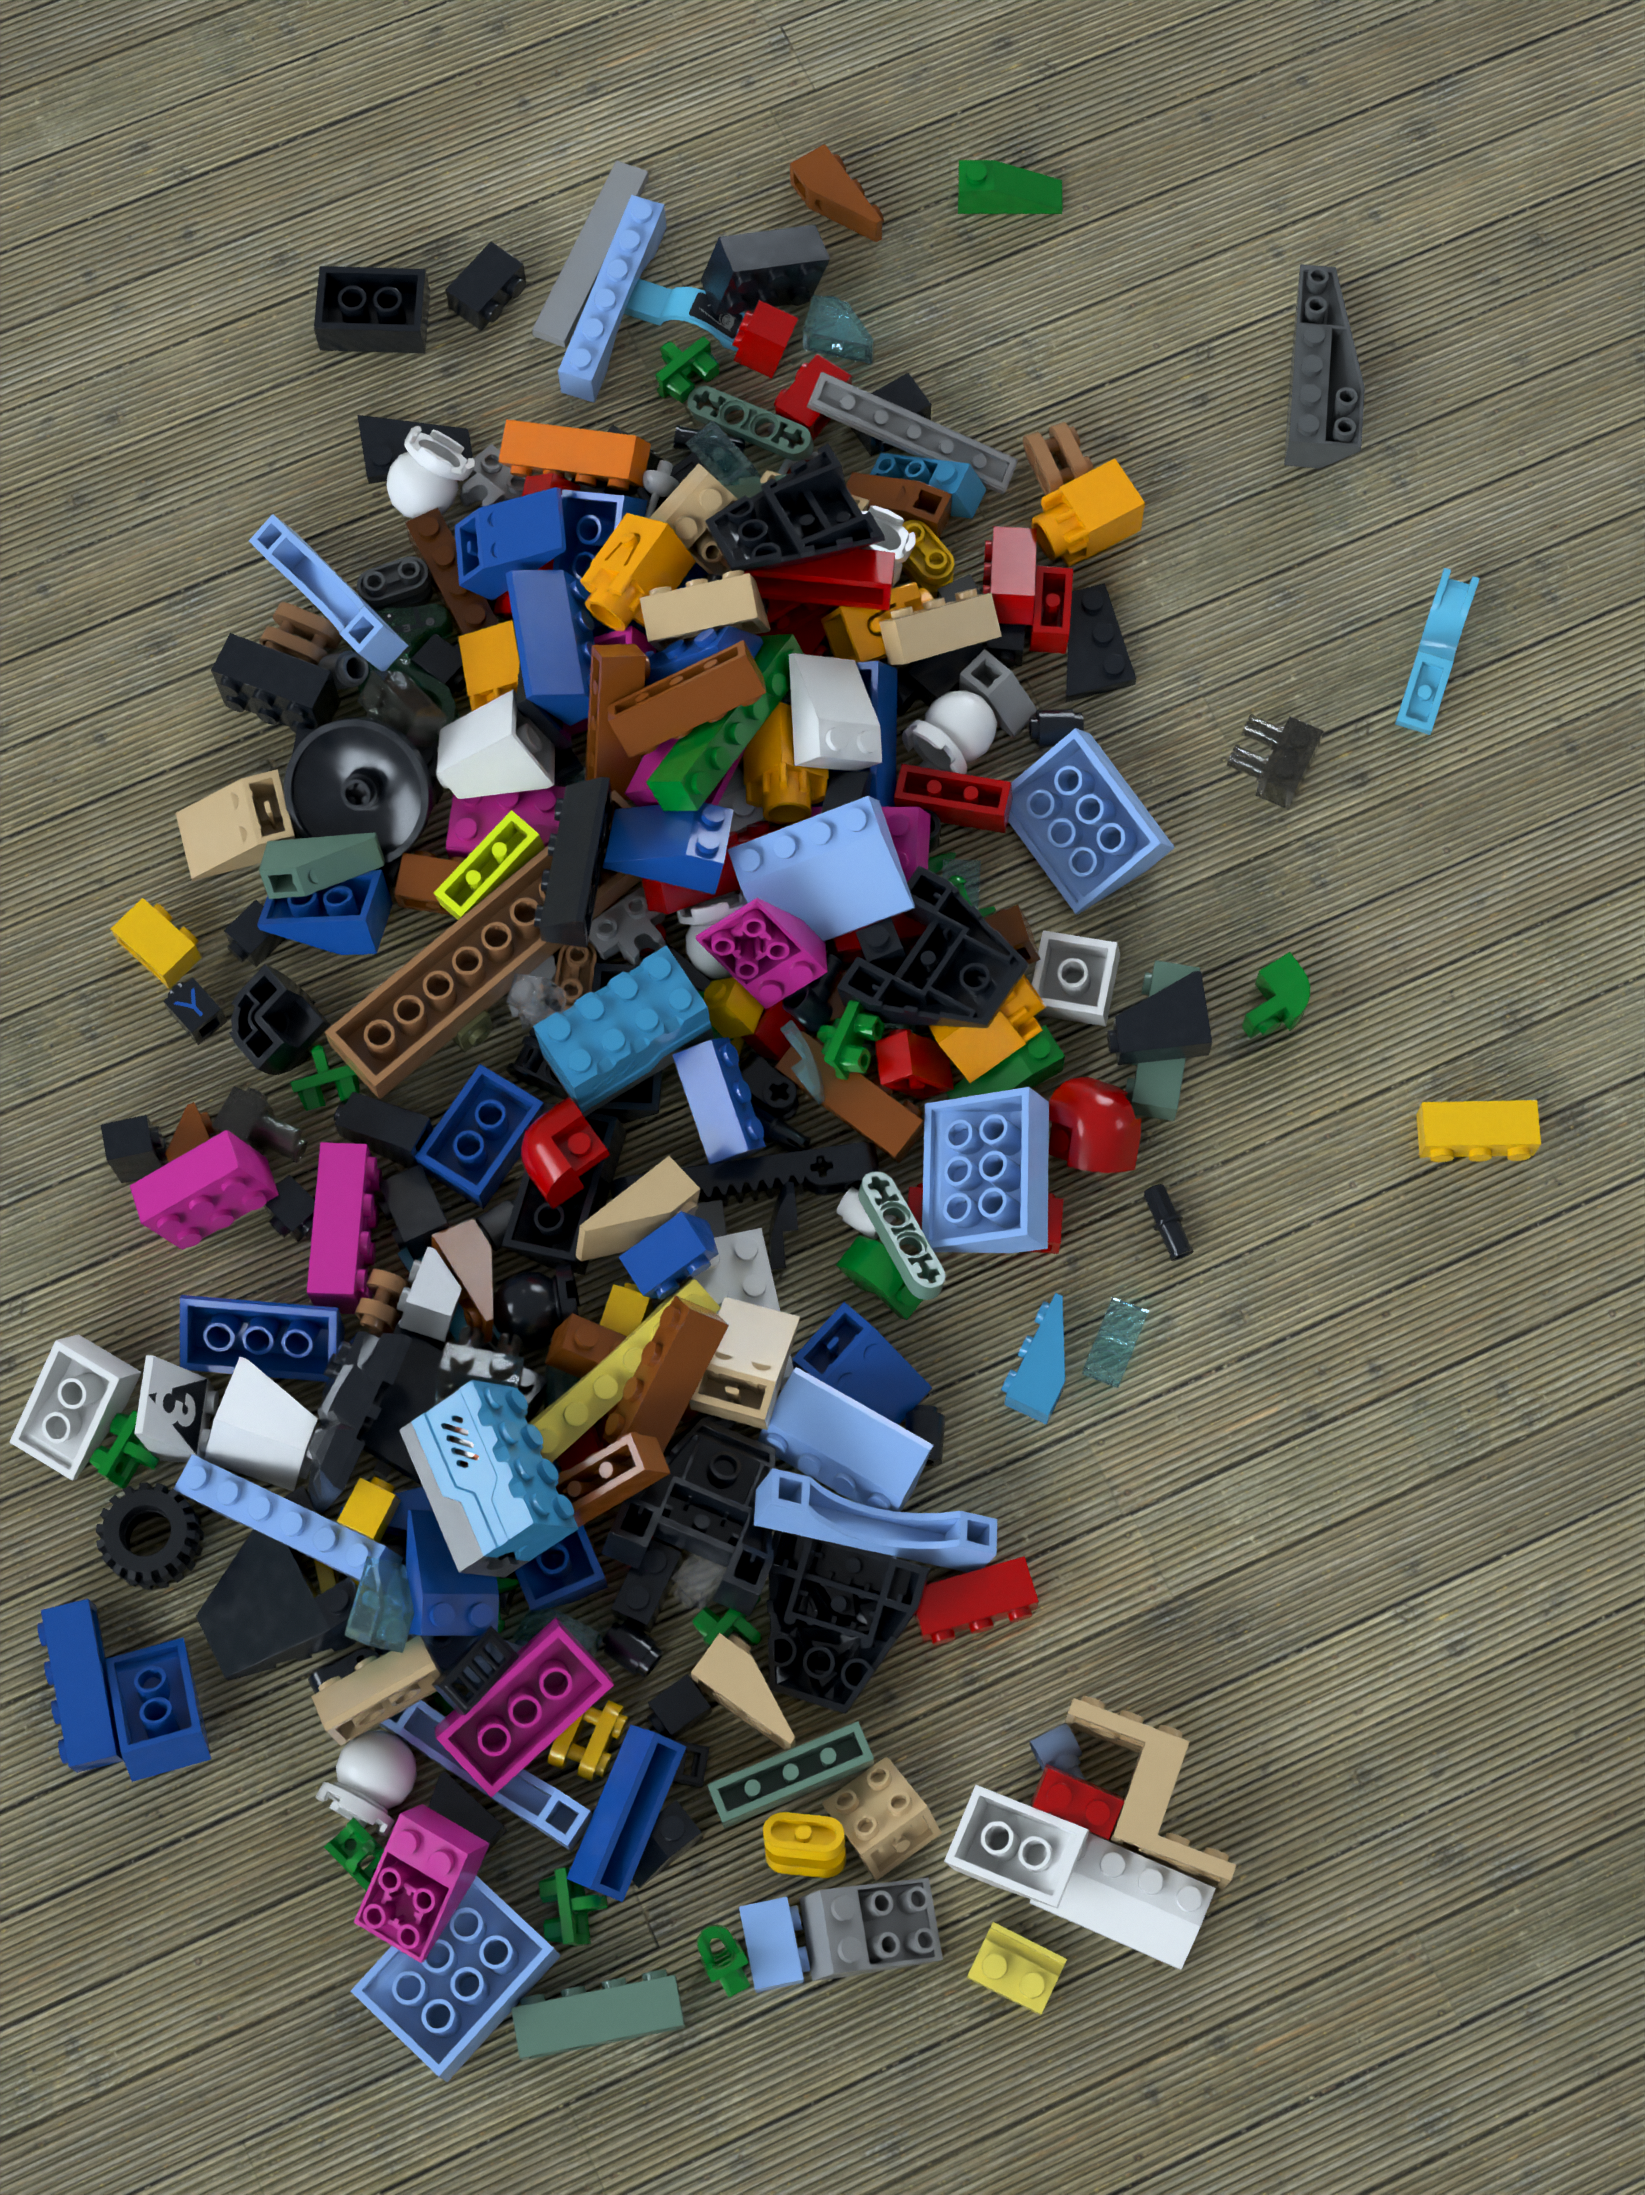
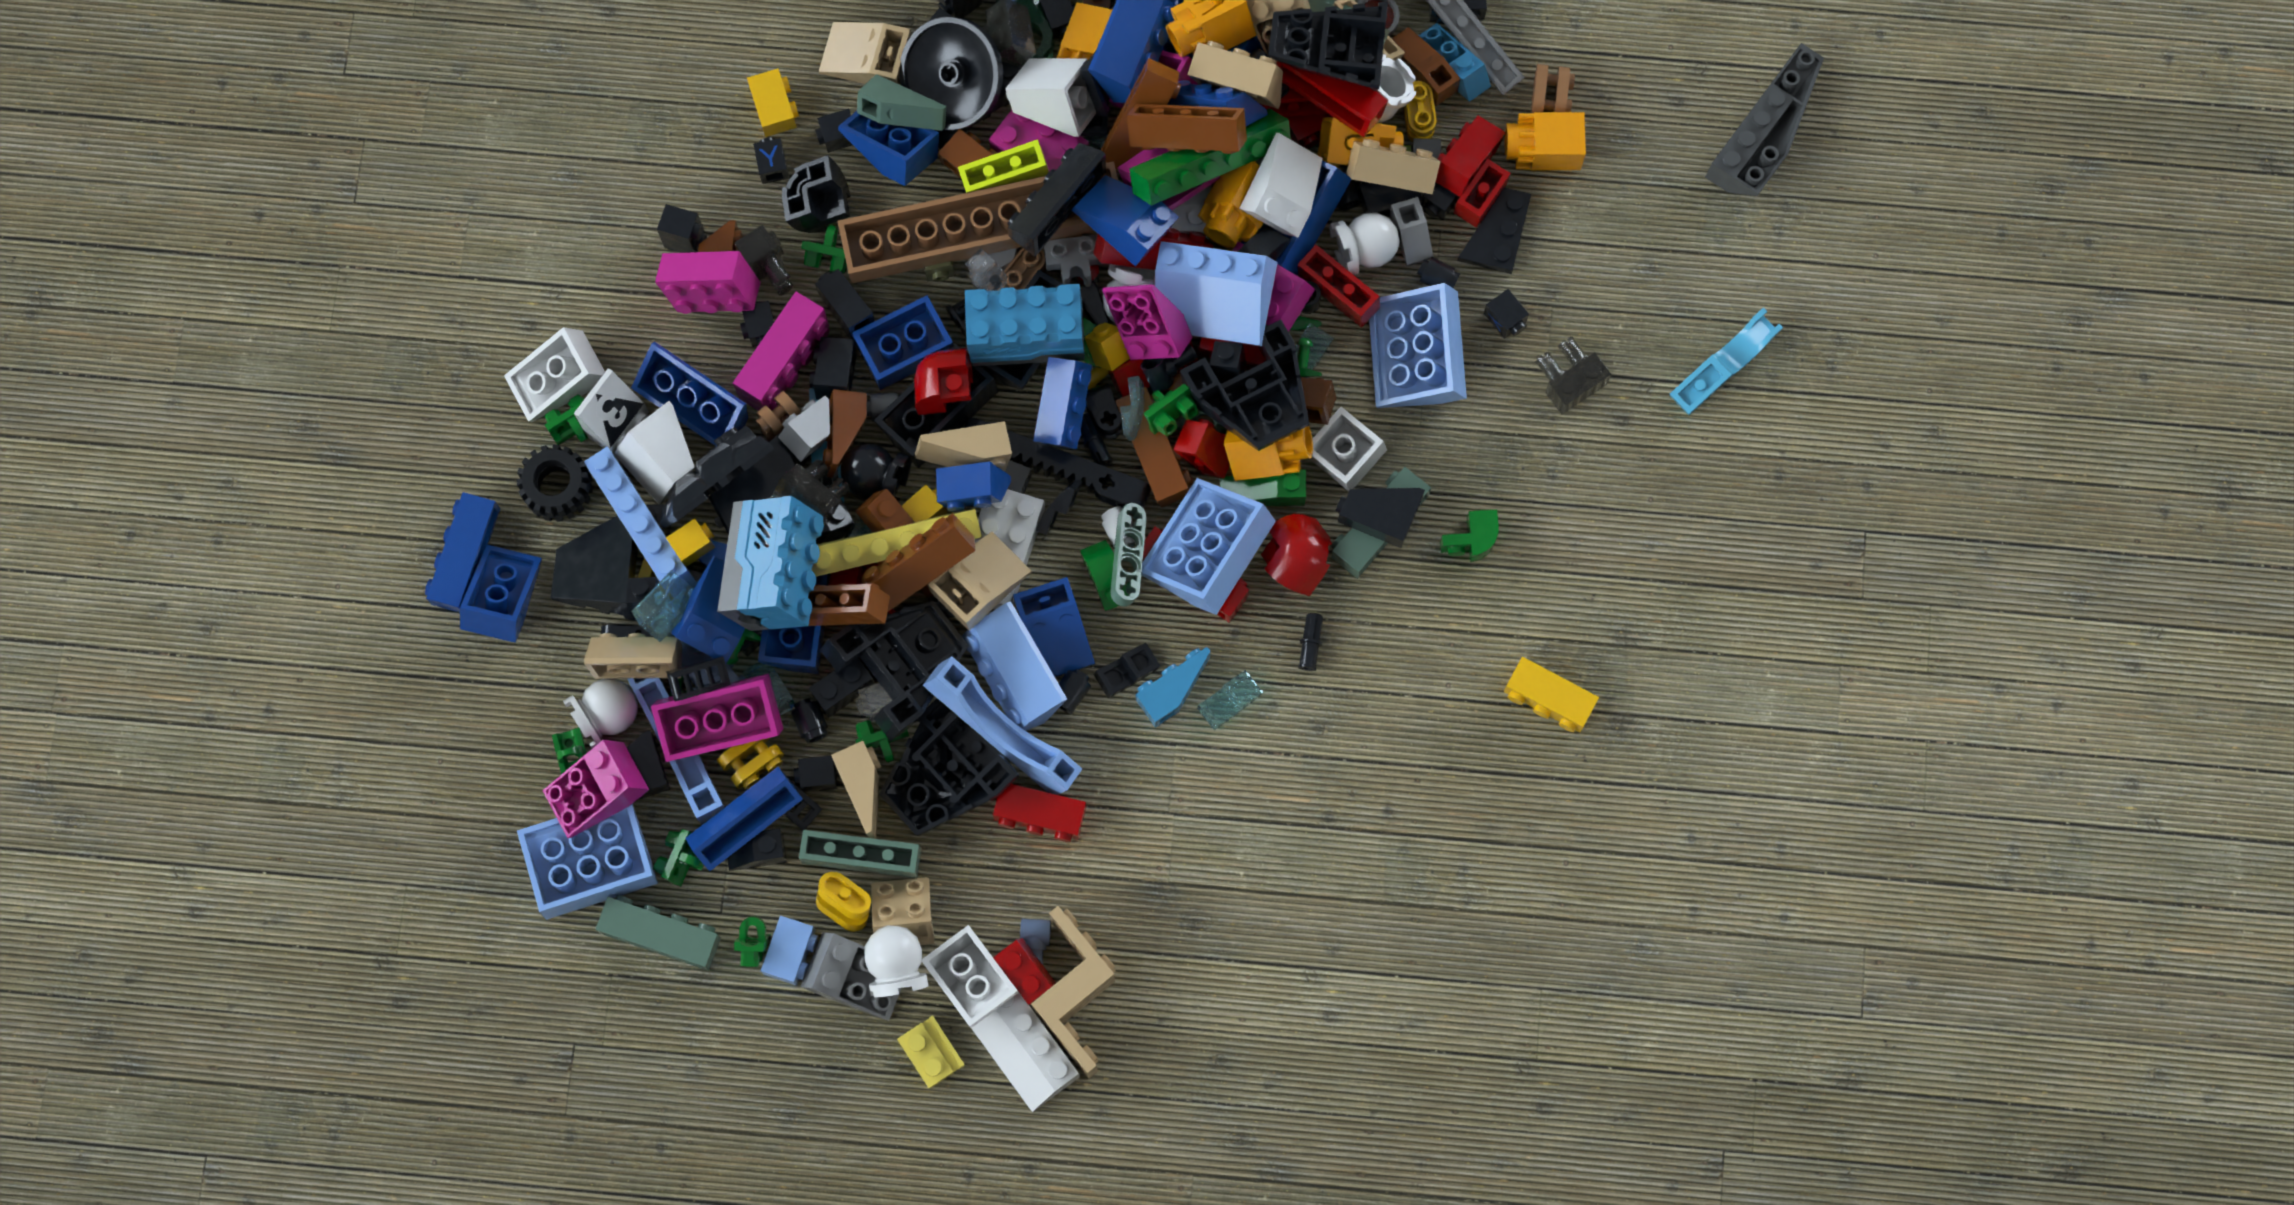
camera: 30 degrees right, 5 degrees up
none -> white tile [864,925,928,997]
none -> black slope [1093,643,1161,699]
none -> black brick [1484,289,1529,339]

